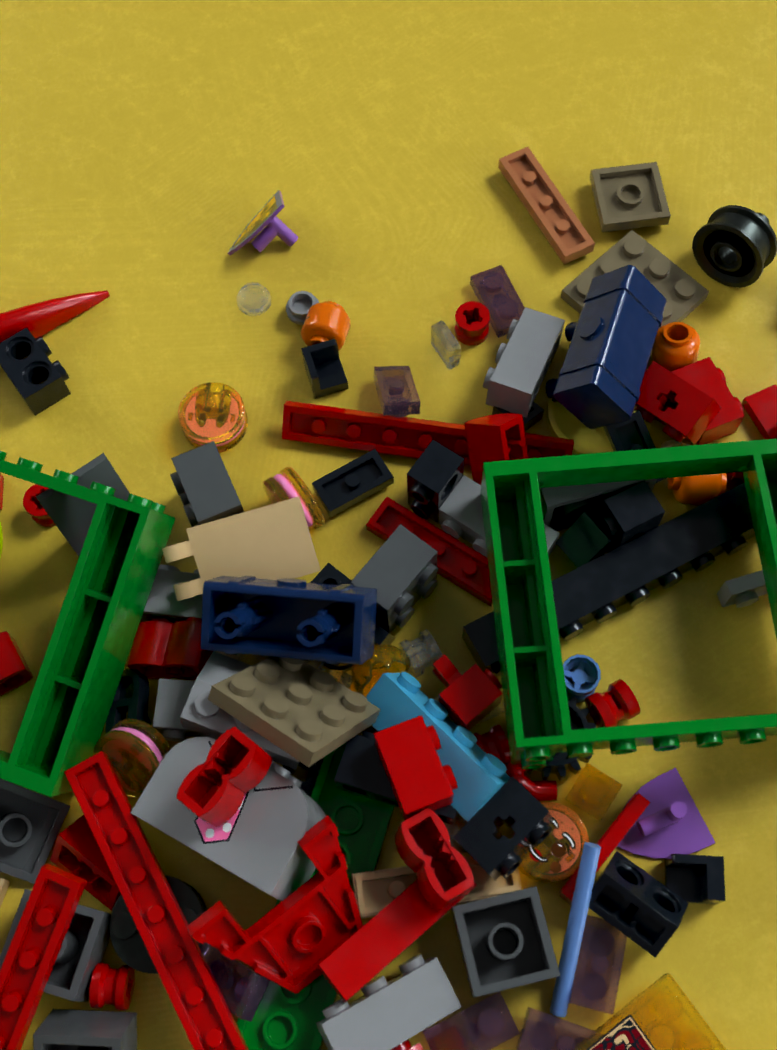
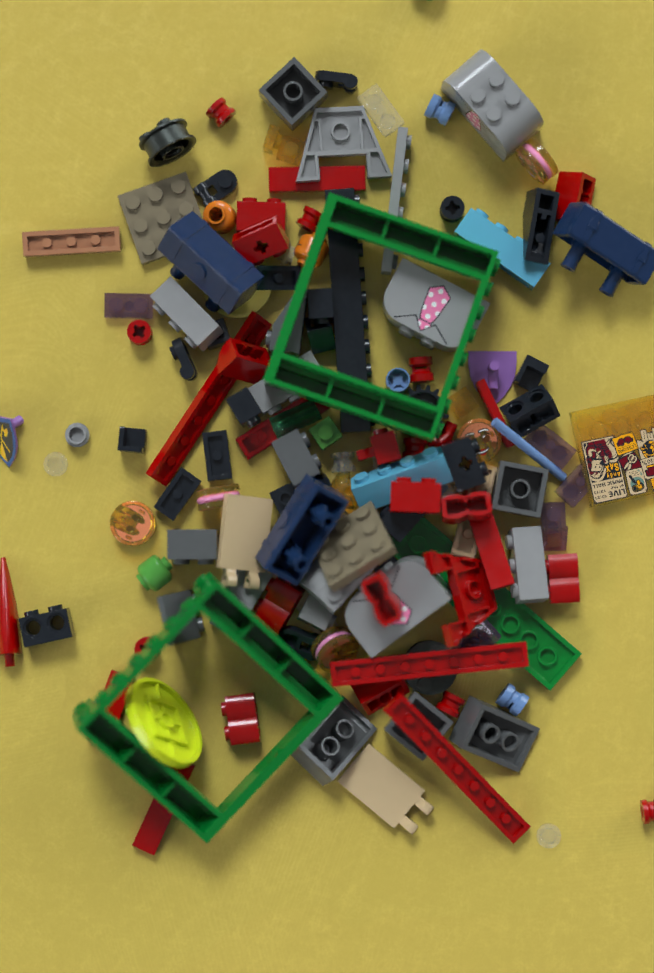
camera: 70 degrees left, 20 degrees up
orange head [301,301,351,351] -> none
plate [374,366,420,417] -> none
clear tile [431,321,461,370] -> none
dark tan plate [590,162,671,232] -> none
none -> bright green head [136,555,173,591]
none -> black plate [154,467,202,521]
none -> black plate [169,337,198,381]
none -> black plate [193,170,238,207]
none -> clear green tile [268,400,322,439]
none -> bright green brick [309,416,343,451]
none -> light grey brick [383,258,490,352]

